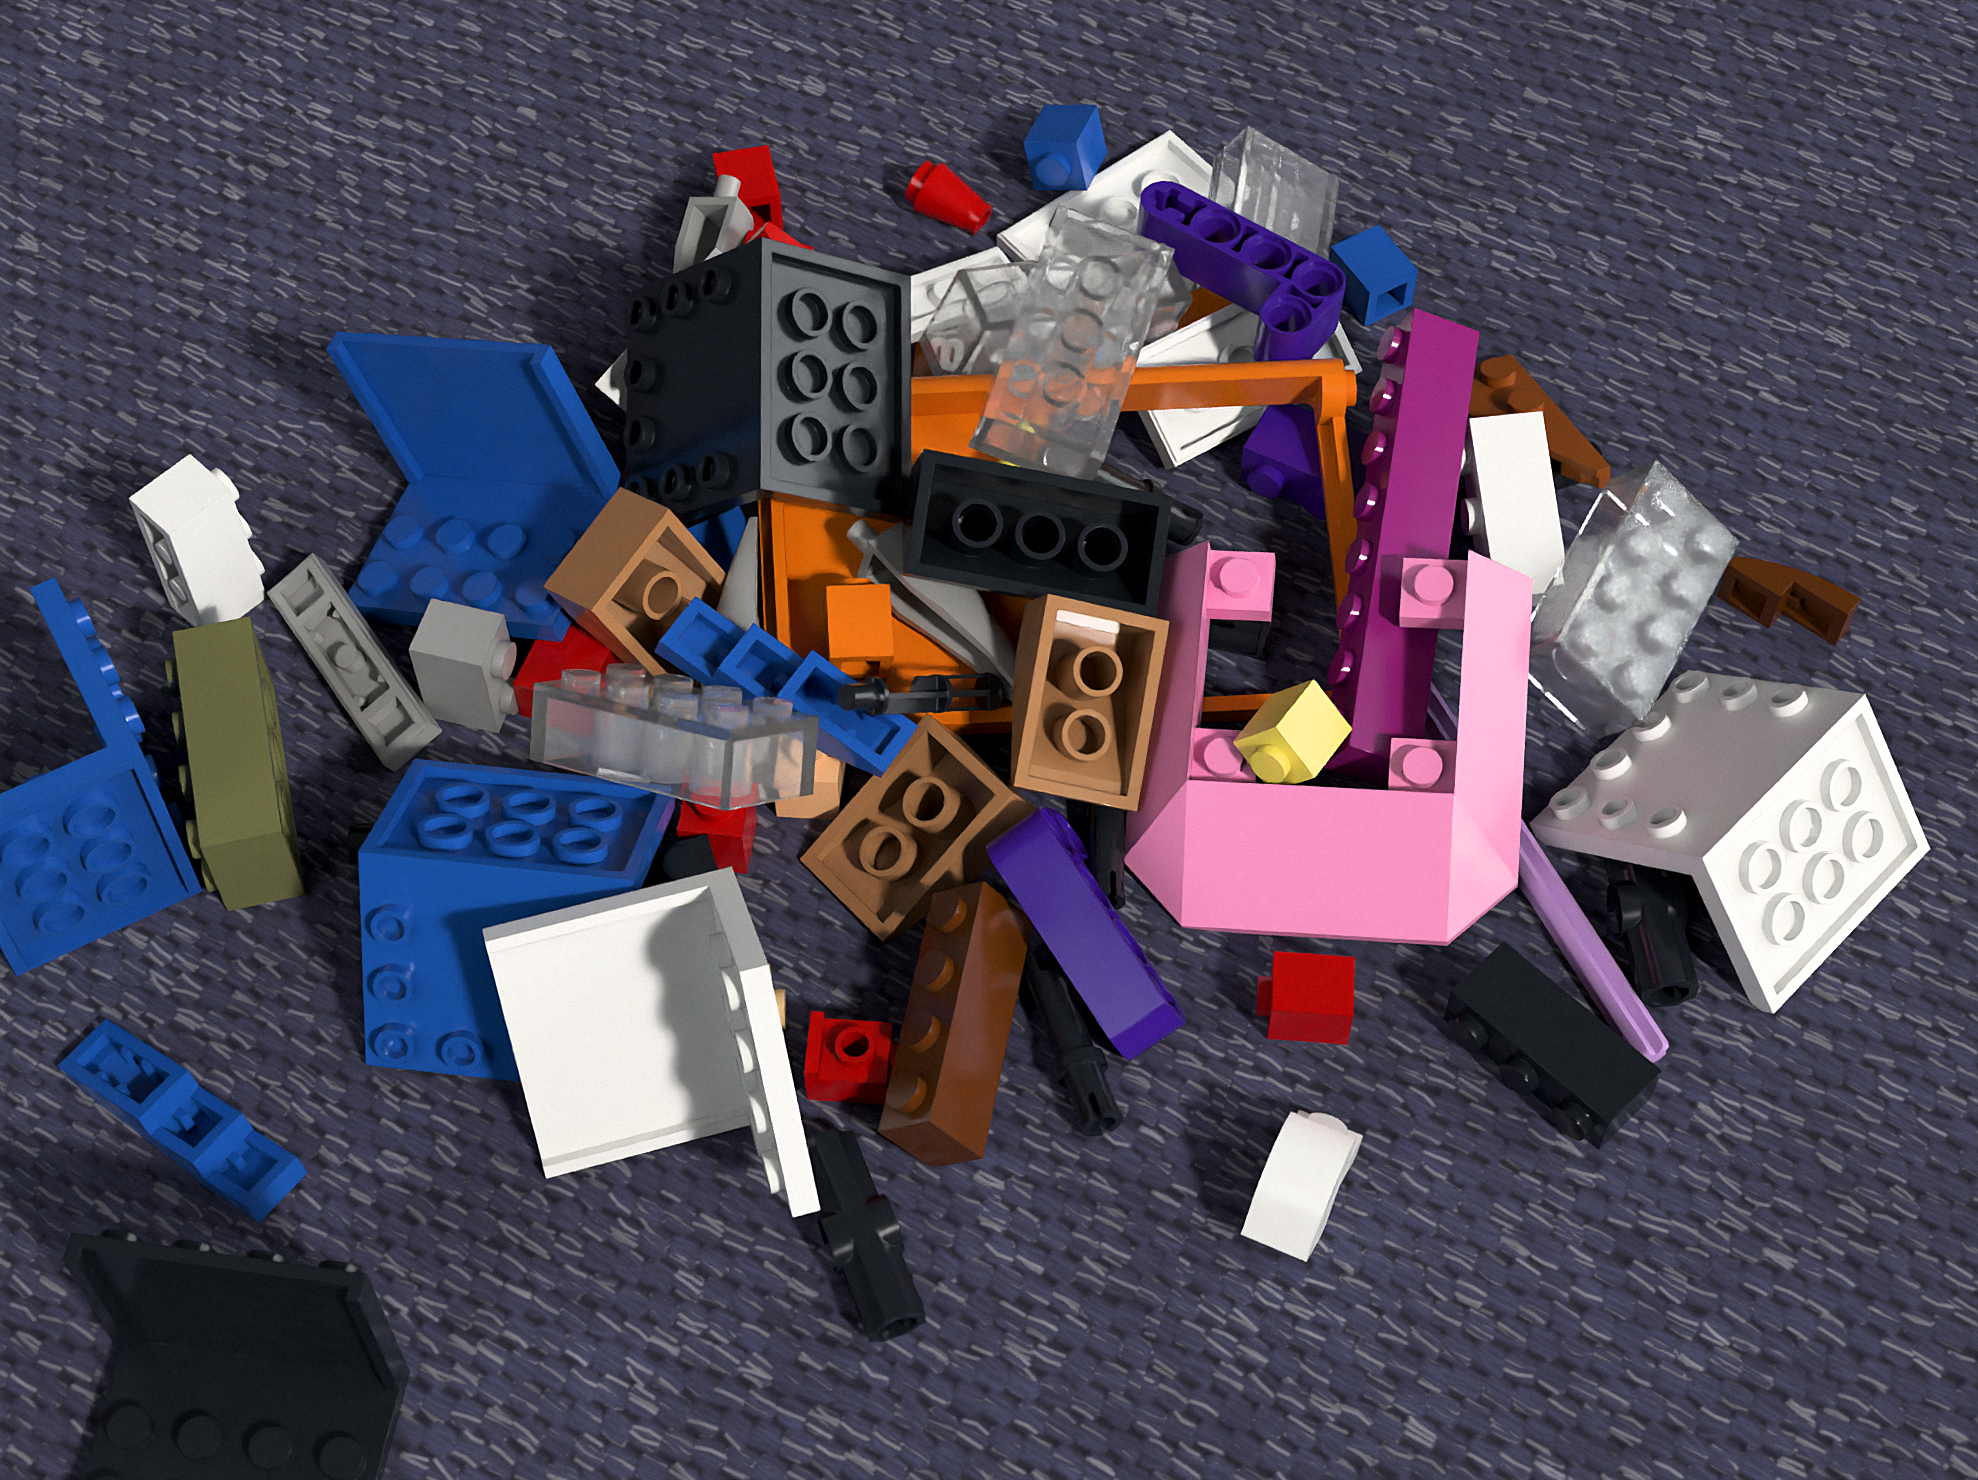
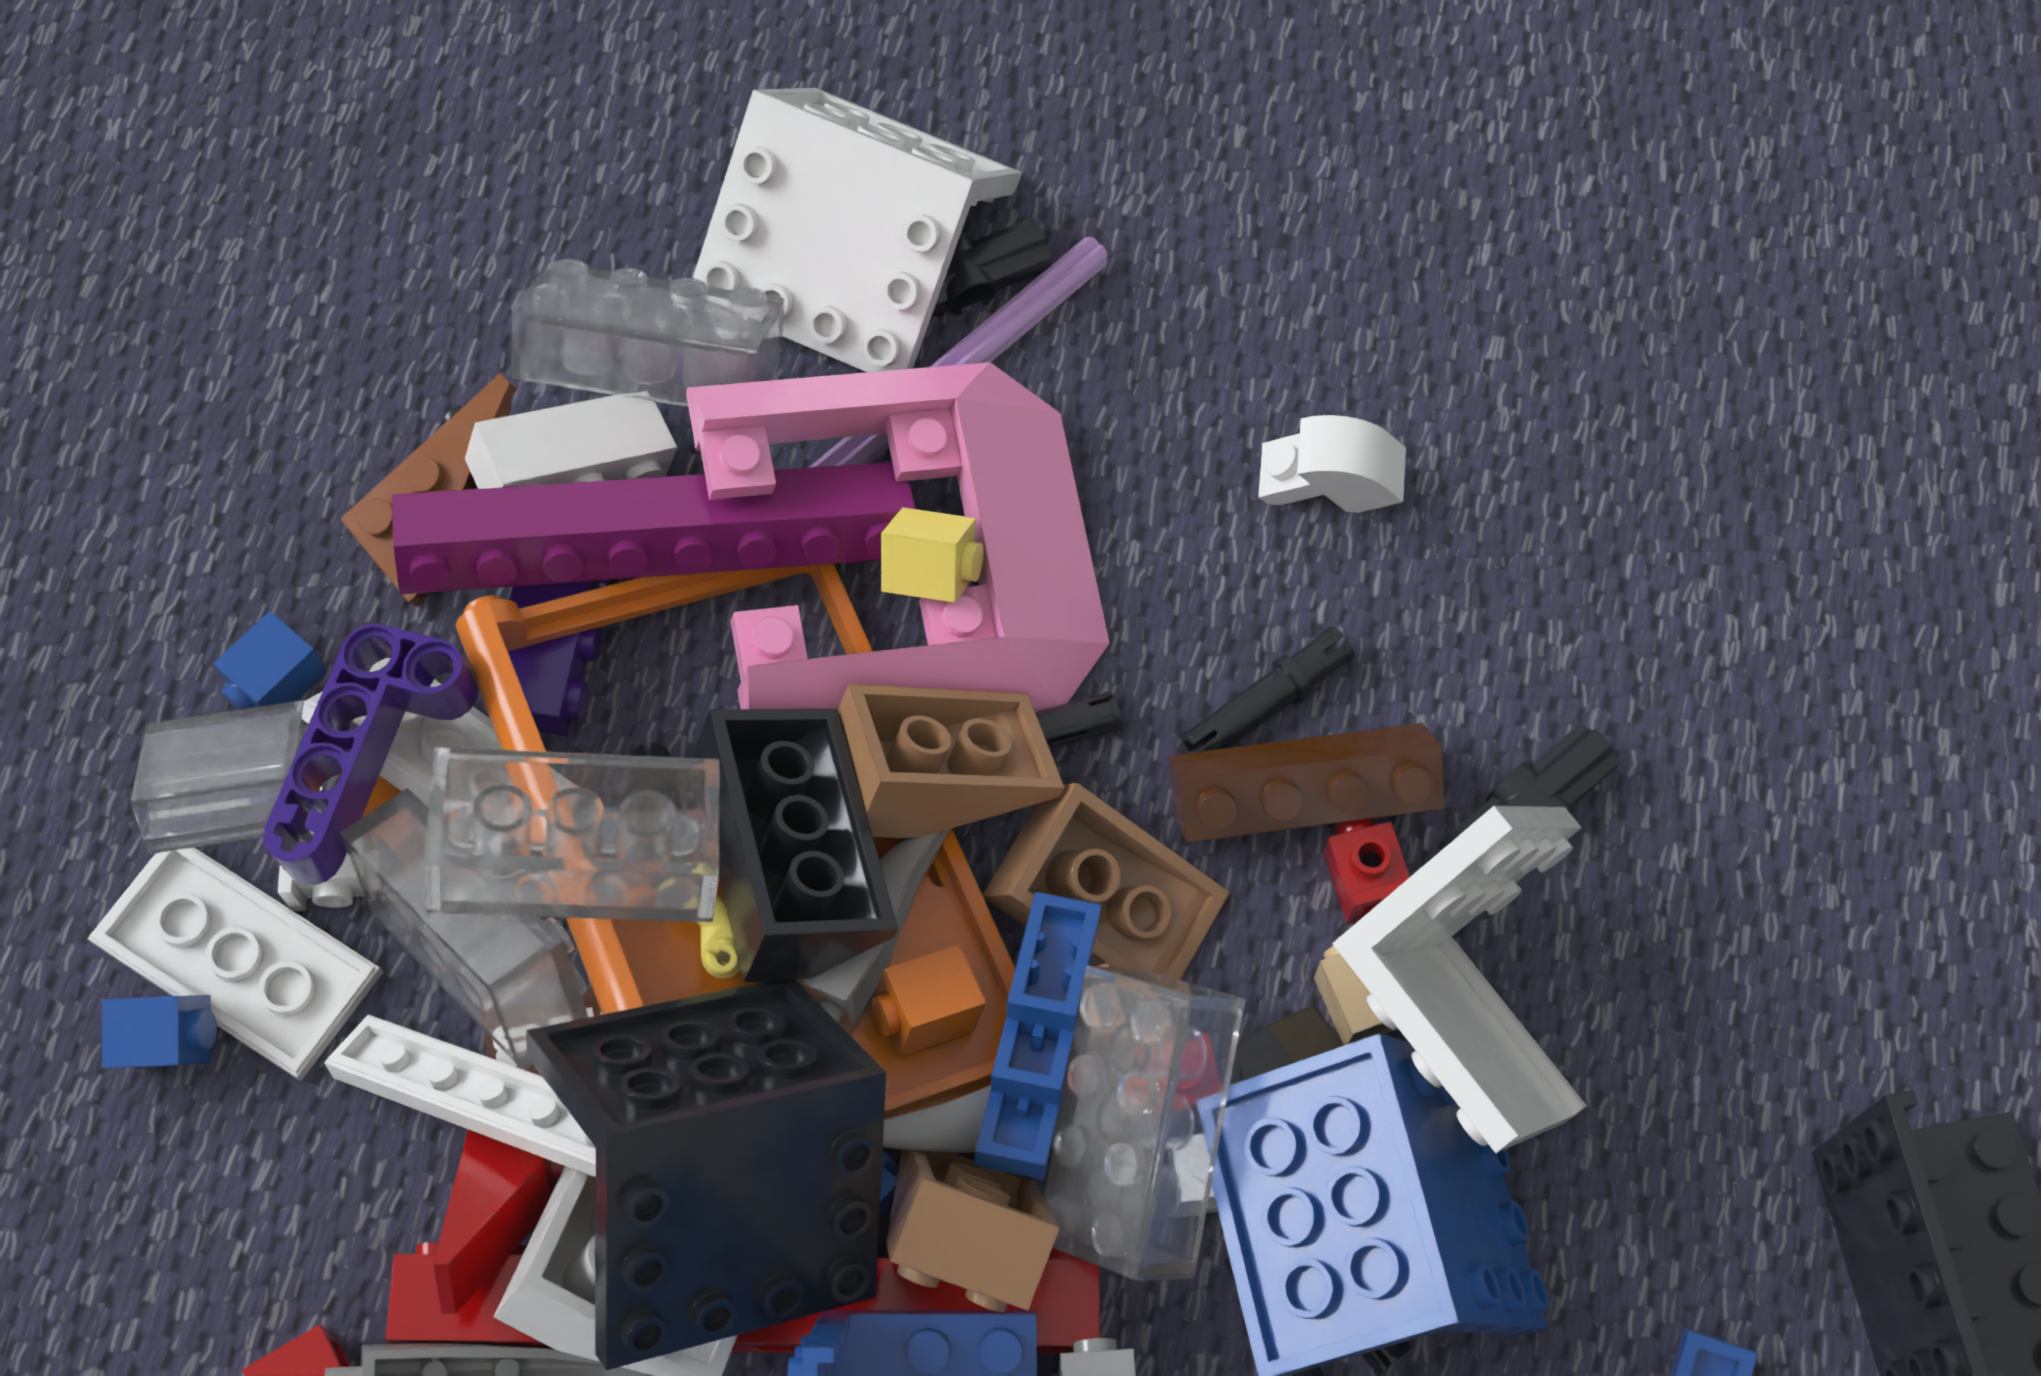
camera: 110 degrees left, 10 degrees up
black piece [838,672,1004,716] -> none
red cone [905,160,993,235] -> none
dark purple beam [986,806,1186,1061] -> none
red brick [1255,951,1355,1045] -> none
black brick [1443,941,1662,1150] -> none
reddish brown slope [1716,556,1861,646] -> none

